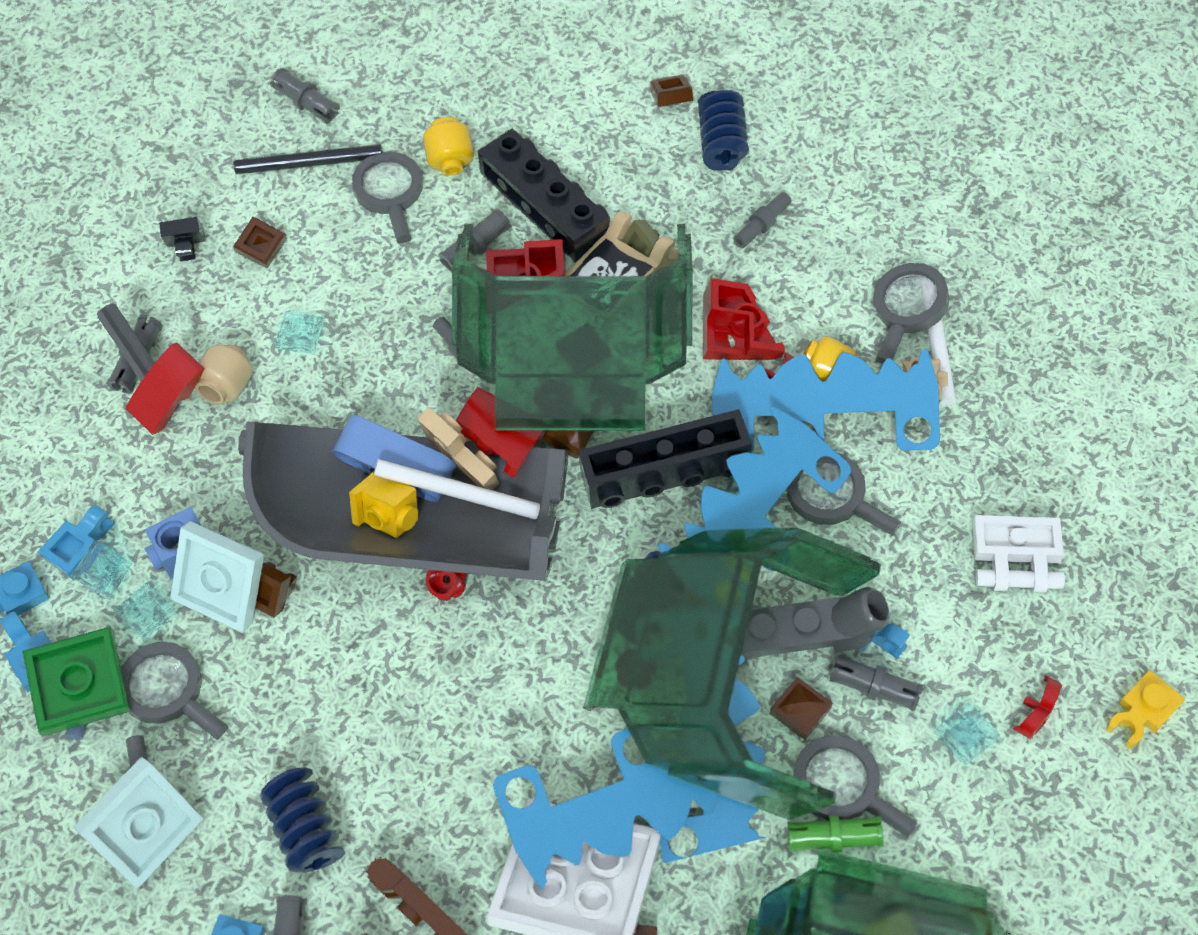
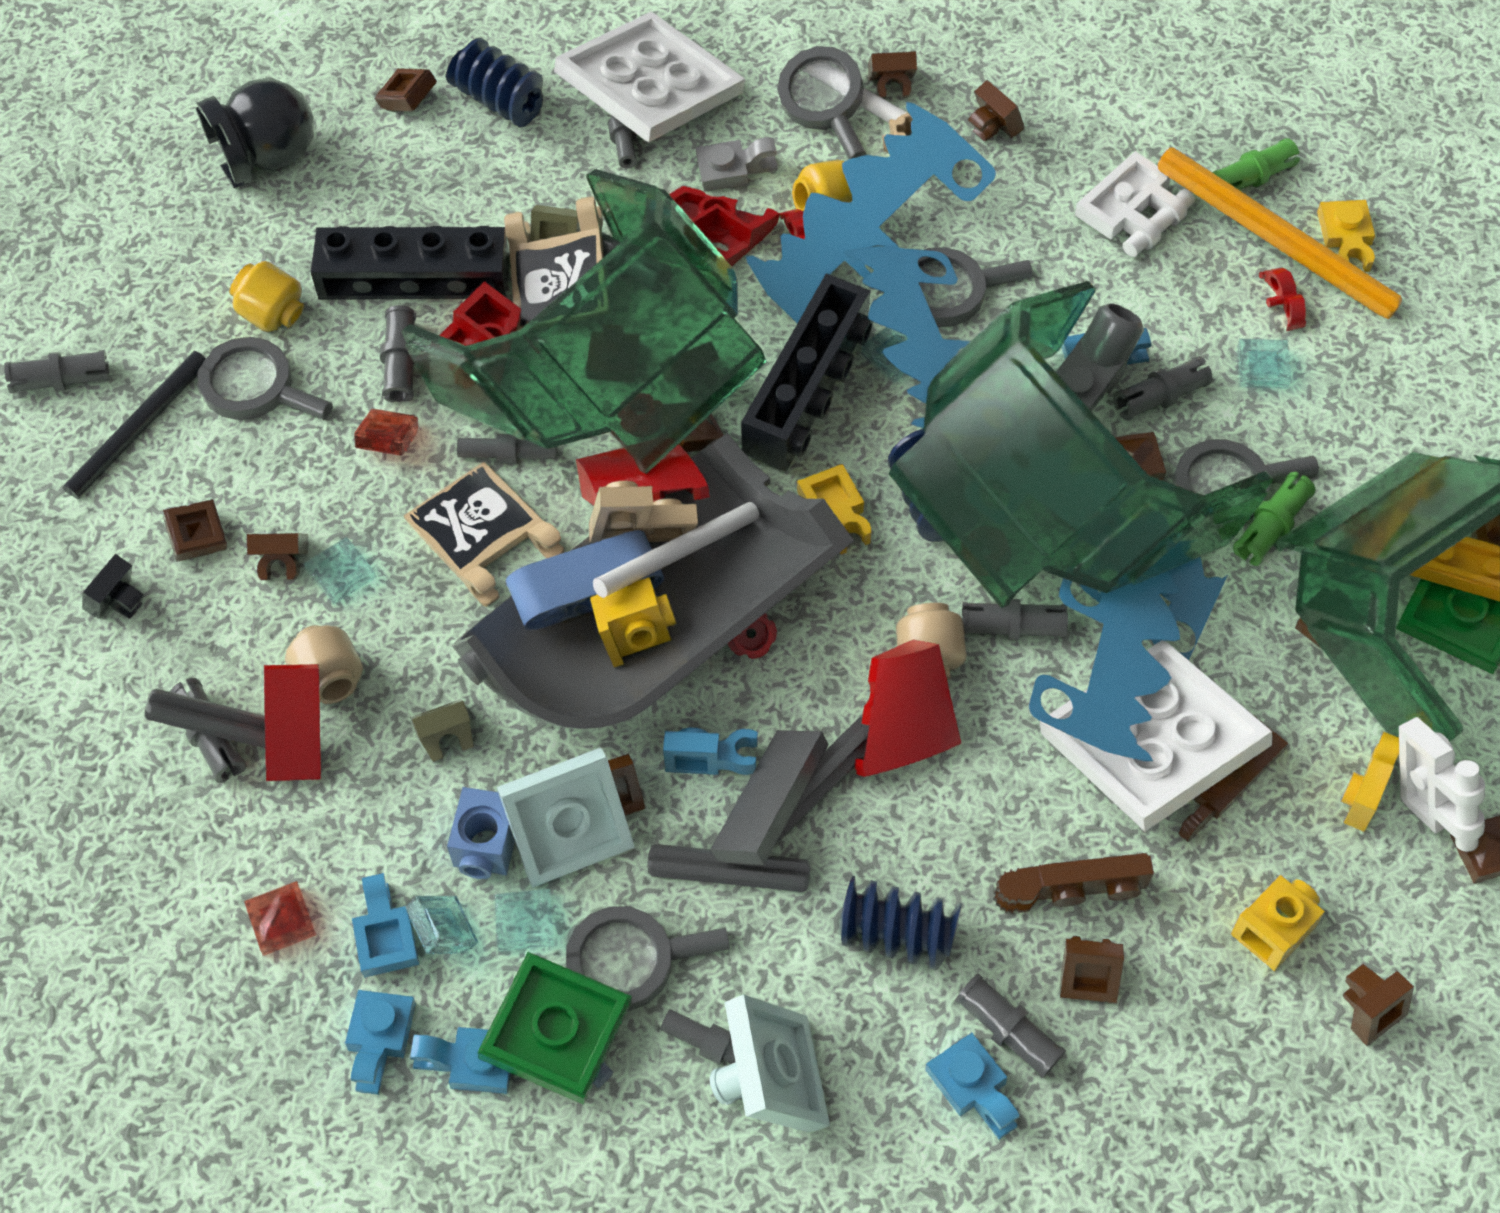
camera: 50 degrees left, 0 degrees up
none -> black tile [196,77,314,188]
none -> clear red tile [244,881,317,956]
none -> reddish brown tile [247,533,309,580]
none -> clear red tile [354,408,418,456]
none -> flag [404,462,564,607]
none -> olive tile [410,699,474,762]
none -> white plate [554,11,745,143]
none -> dark grey axle [647,844,810,892]
none -> dark azure plate [663,727,758,775]
none -> light grey plate [695,137,778,191]
none -> dark grey tile [711,730,829,865]
none -> dark grey axle [777,717,869,841]
none -> yellow plate [797,464,871,555]
none -> red slope [855,639,962,777]
none -> reddish brown tile [868,51,917,99]
none -> tan head [896,603,967,680]
none -> dark grey pin [962,599,1068,640]
none -> reddish brown tile [968,80,1025,142]
none -> light orange axle [1157,147,1402,319]
none -> bright green pin [1212,138,1300,190]

